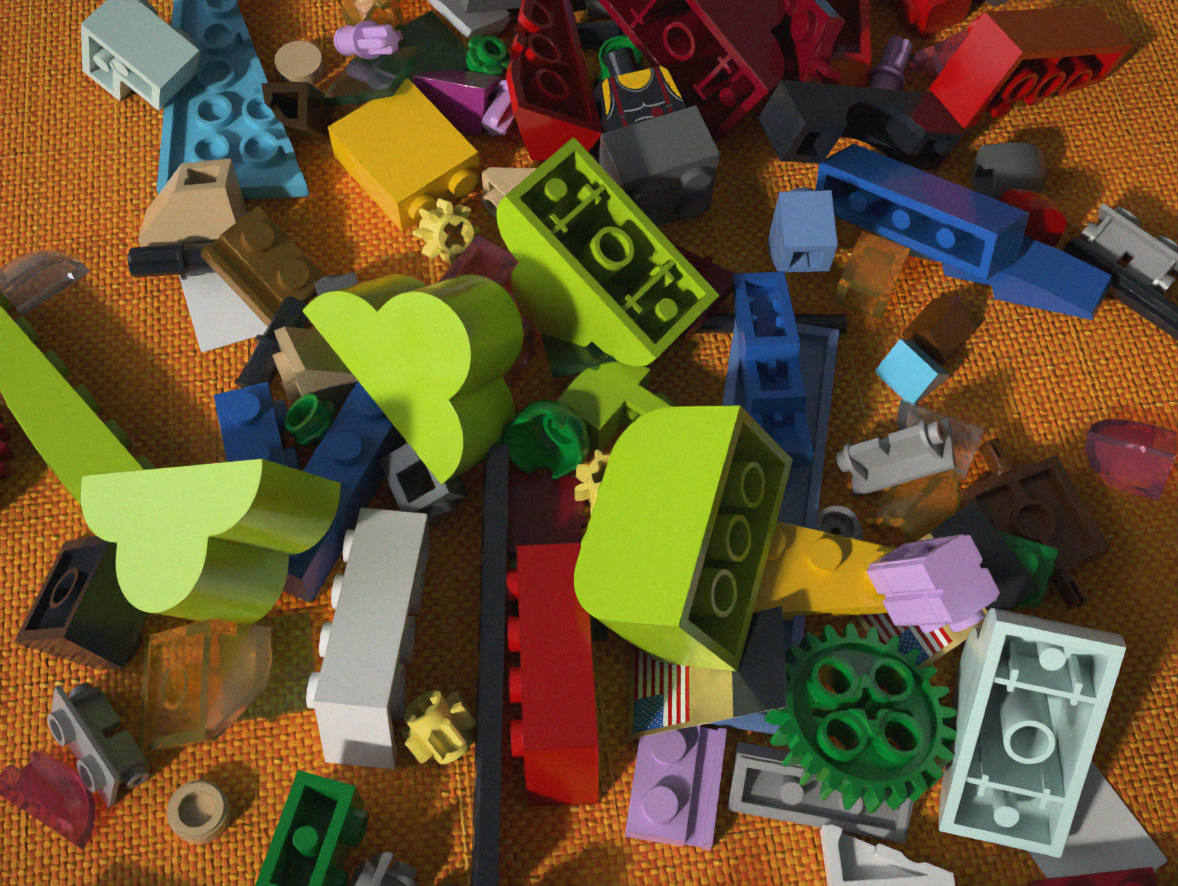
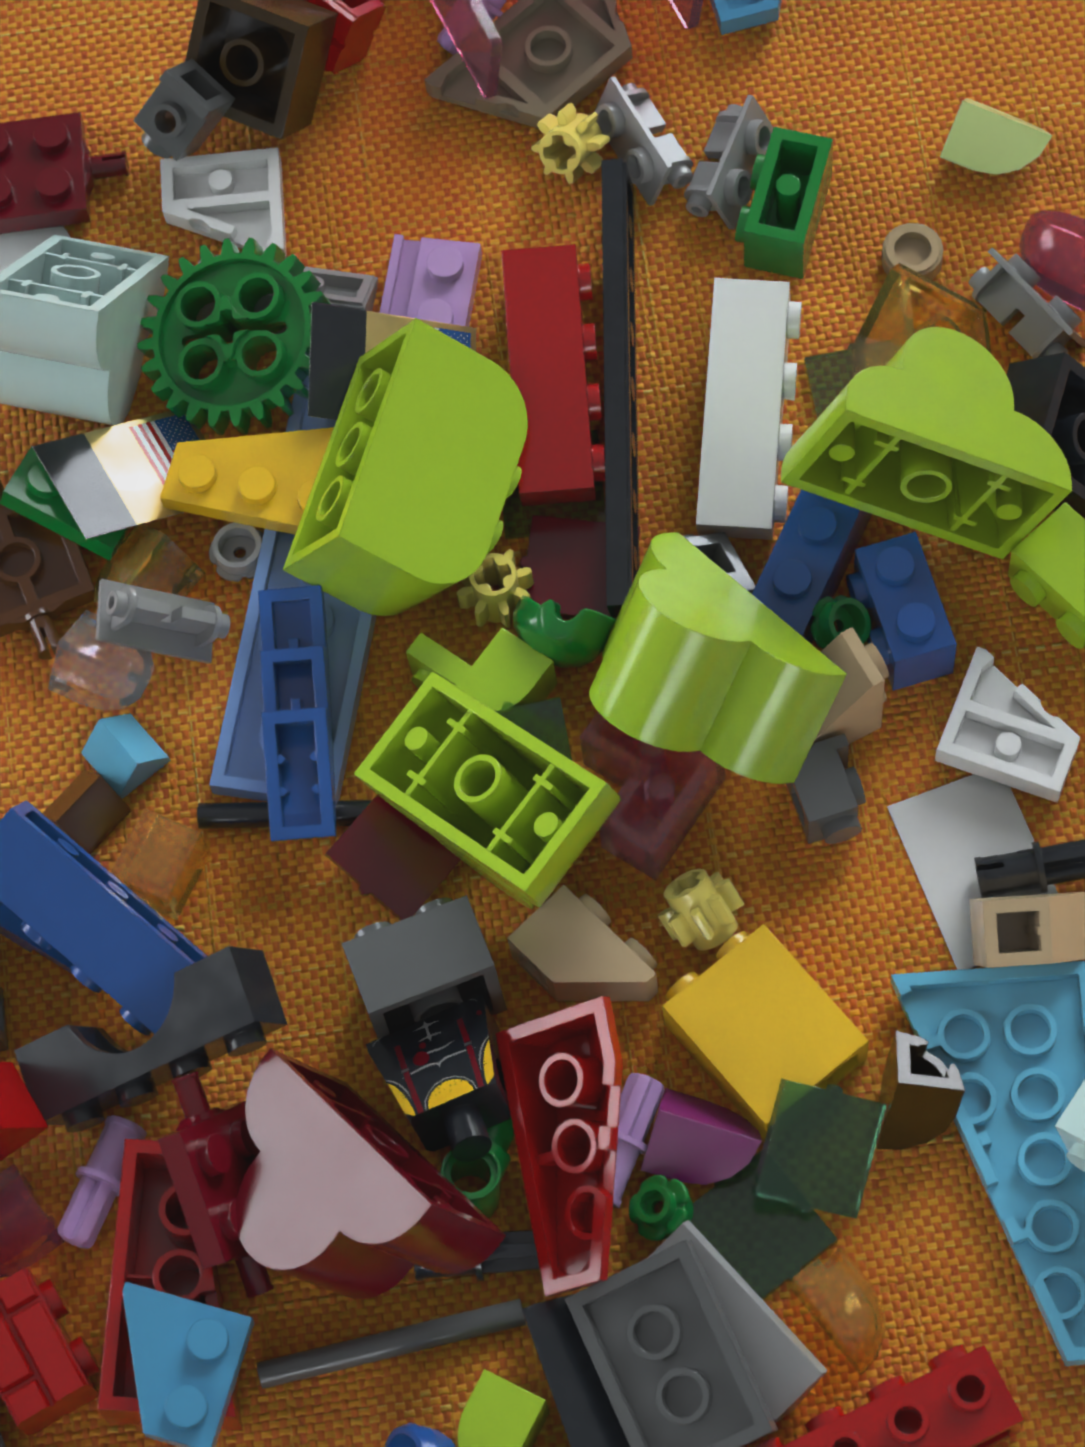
camera: 170 degrees left, 5 degrees up
pearl gold plate [201,205,325,327] -> none
black axle [234,296,308,388] -> none
tan tile [274,41,324,85] -> none
lavender axle [334,20,403,60] -> none
light yellow gear [400,690,477,764] -> none
medium blue slope [767,187,838,272] -> none
lavender brick [866,534,1000,633] -> none
none -> white wing [935,647,1080,803]

